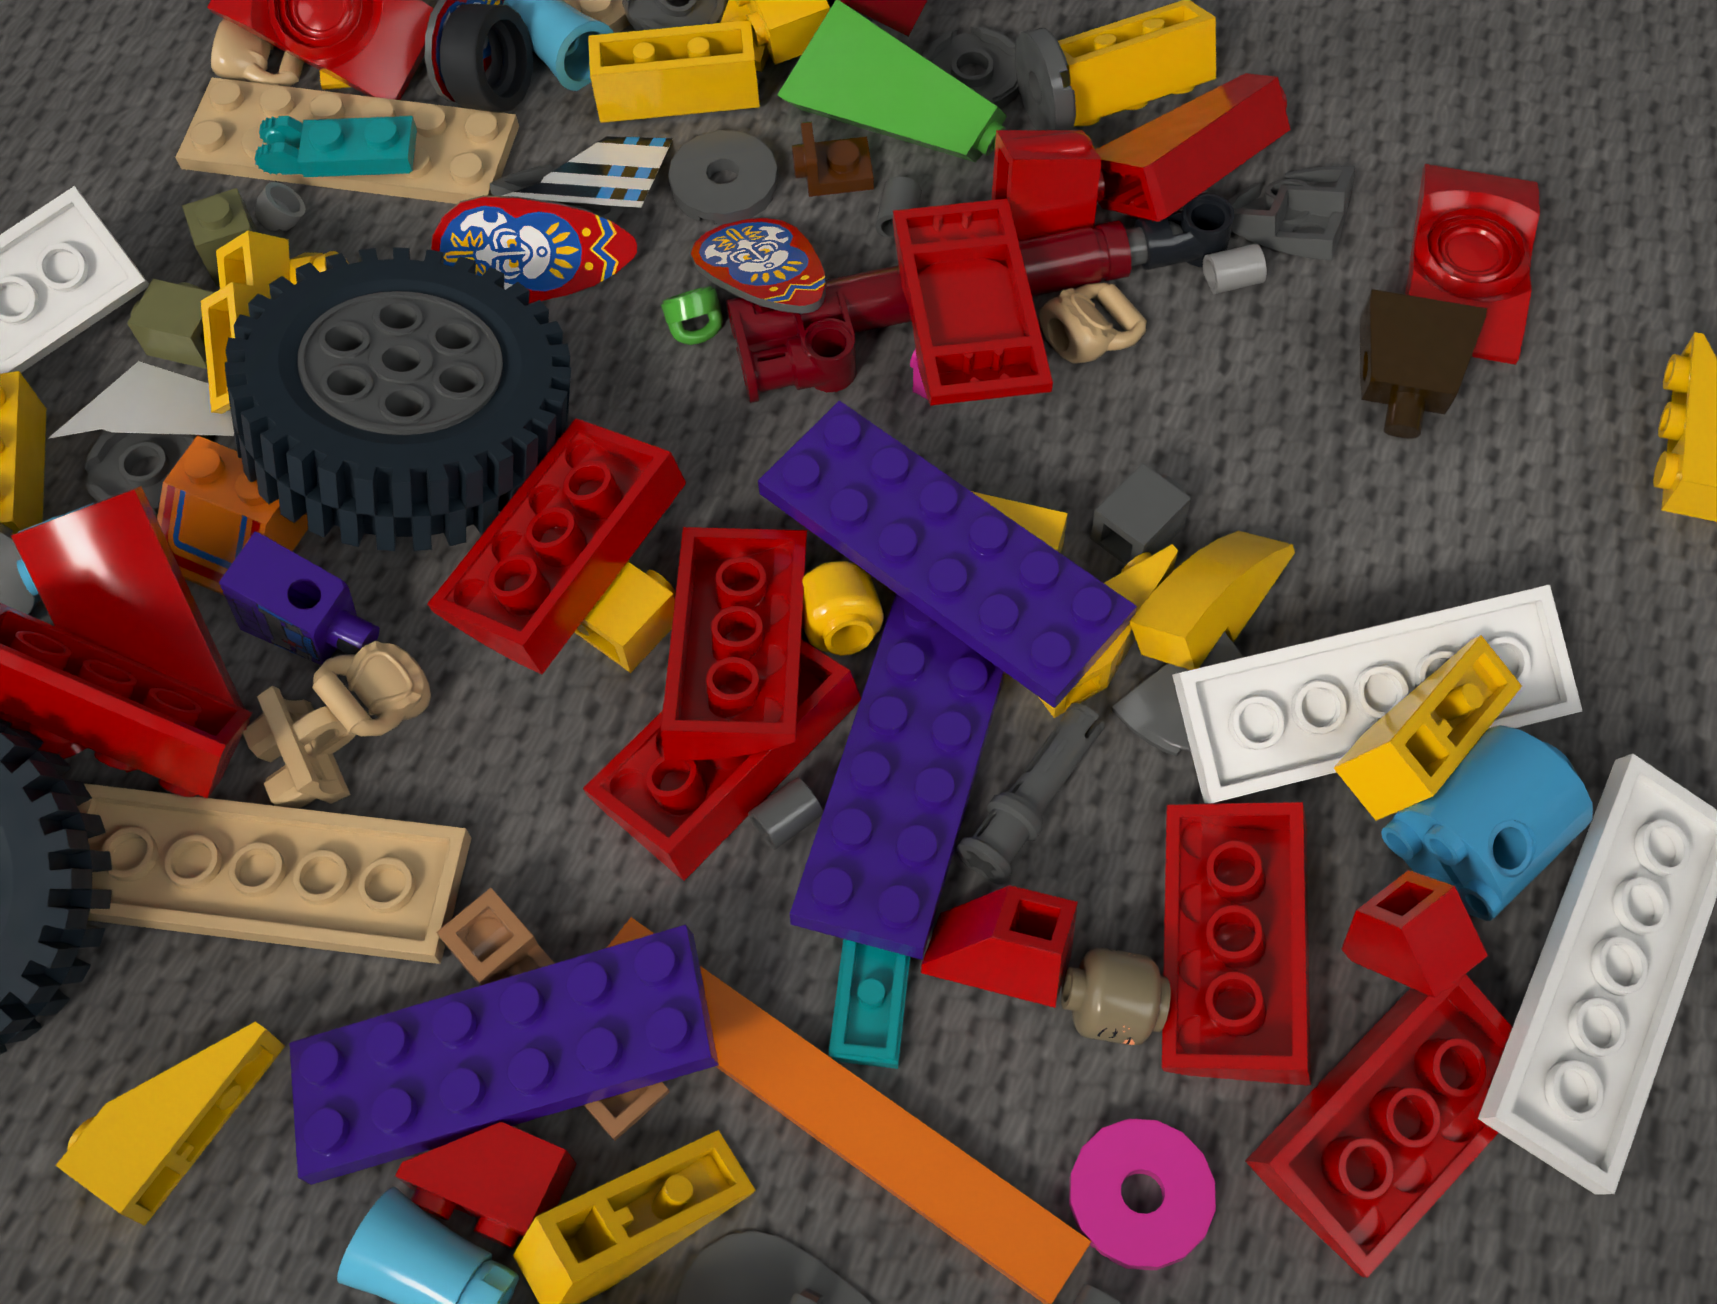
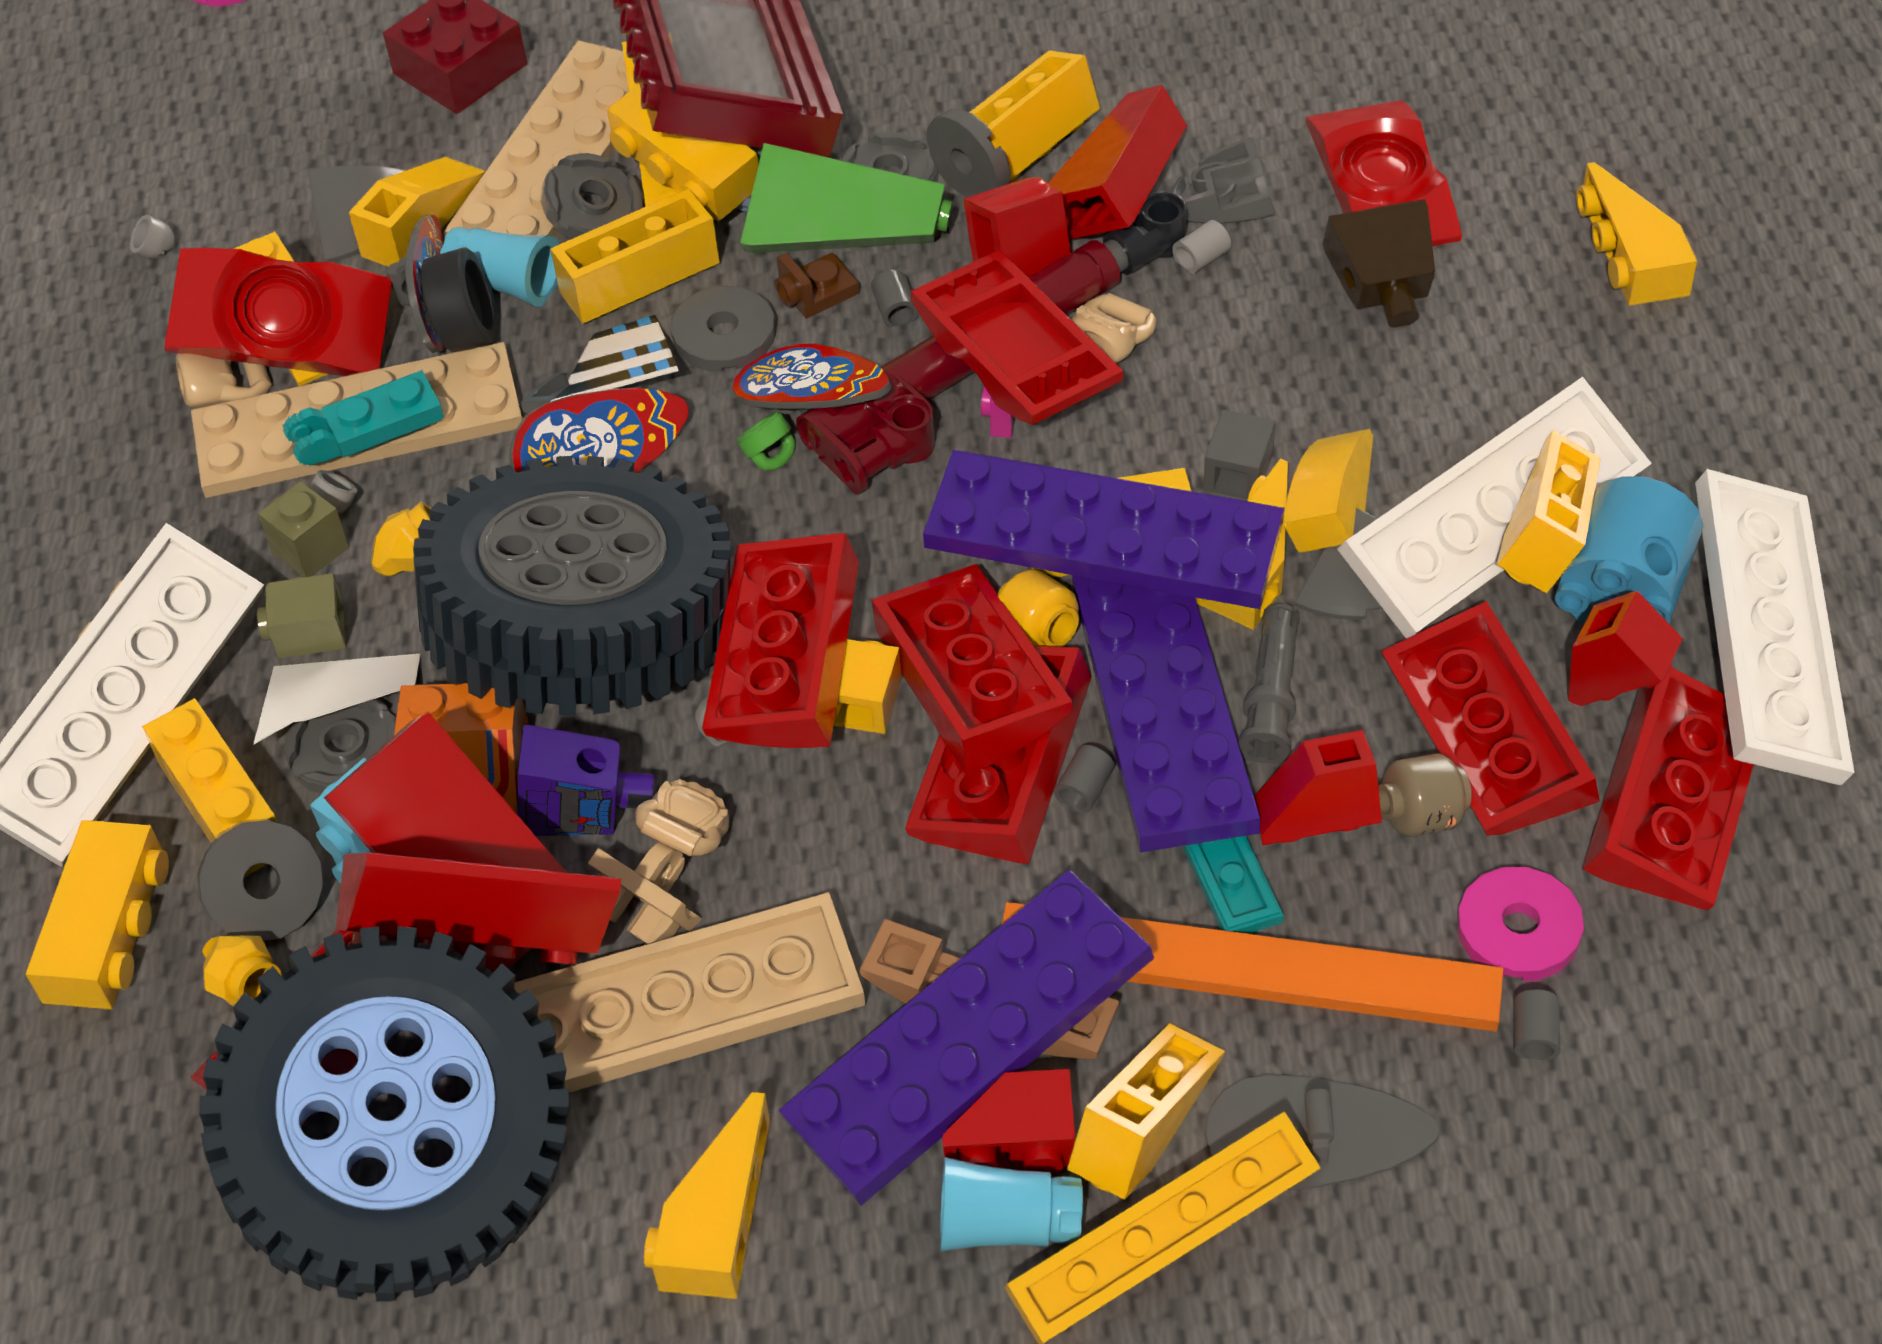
camera: 25 degrees left, 10 degrees down
yellow slope [201,230,290,414] -> none

